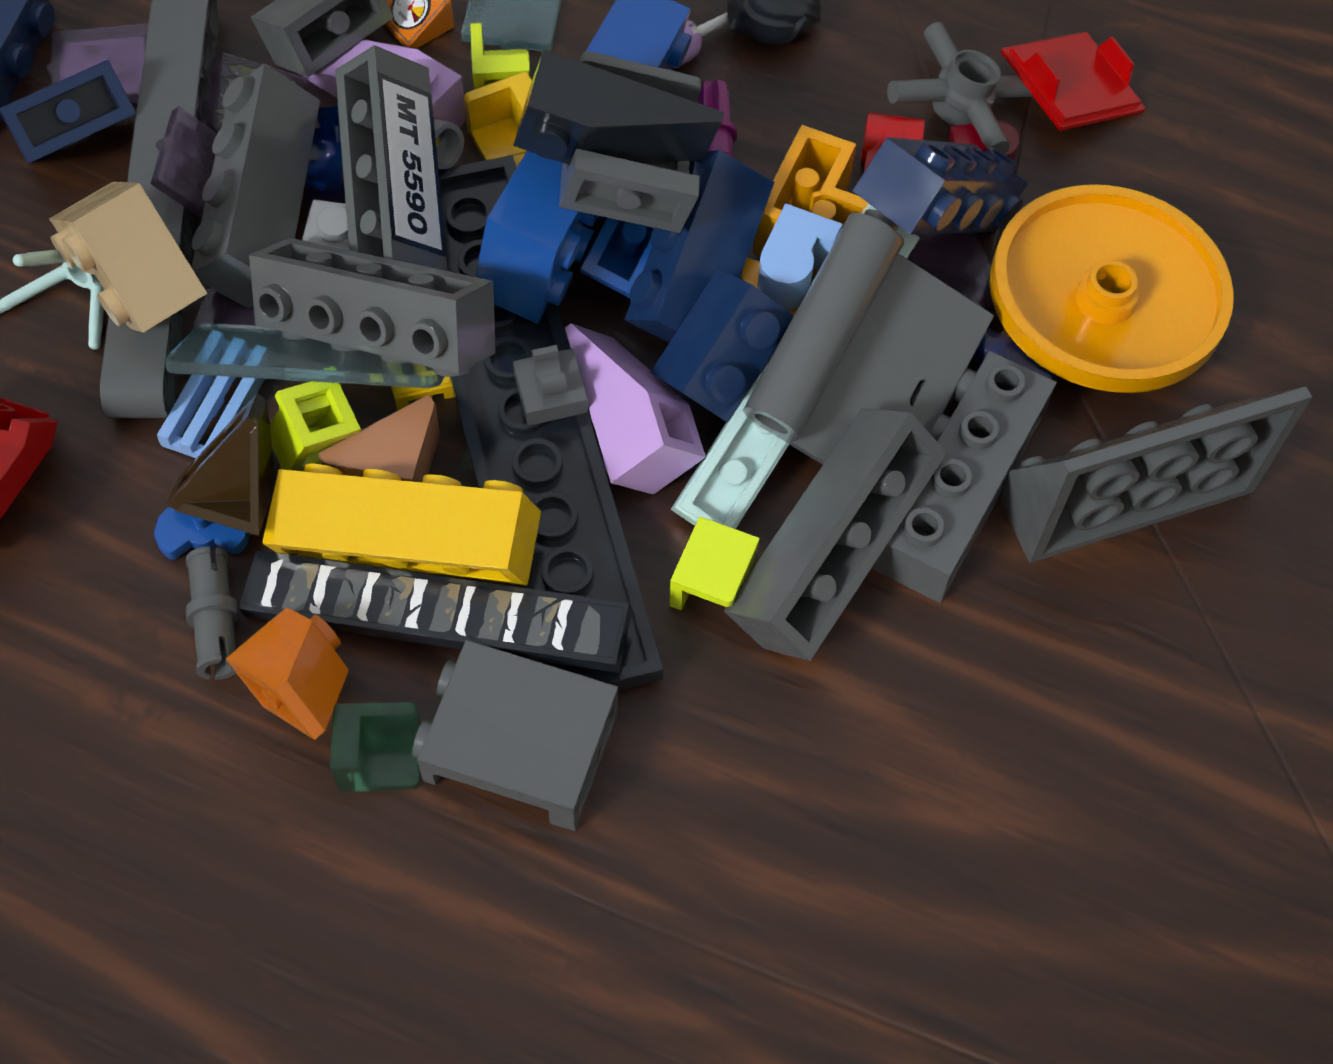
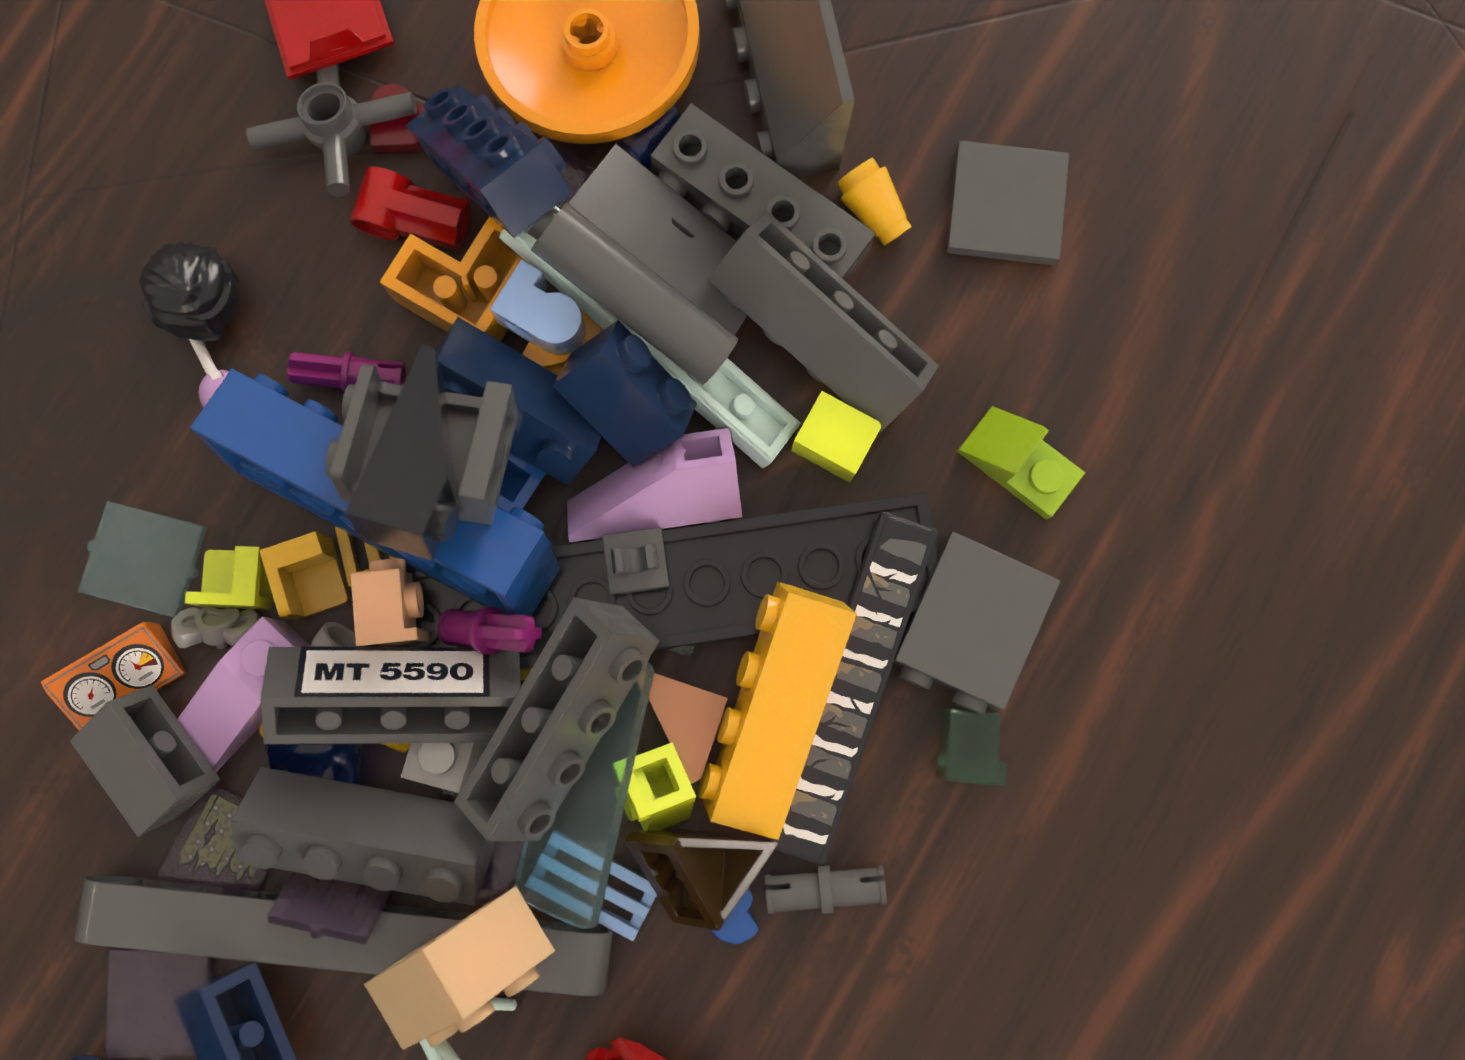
camera: 85 degrees left, 20 degrees up
orange slope [226,607,349,740] -> none
none -> light grey piece [171,607,260,649]
none -> light nougat brick [350,559,430,647]
none -> magenta axle [437,606,542,655]
none -> yellow cone [836,158,912,246]
none -> dark grey tile [946,140,1069,266]
none -> lime slope [957,406,1086,520]

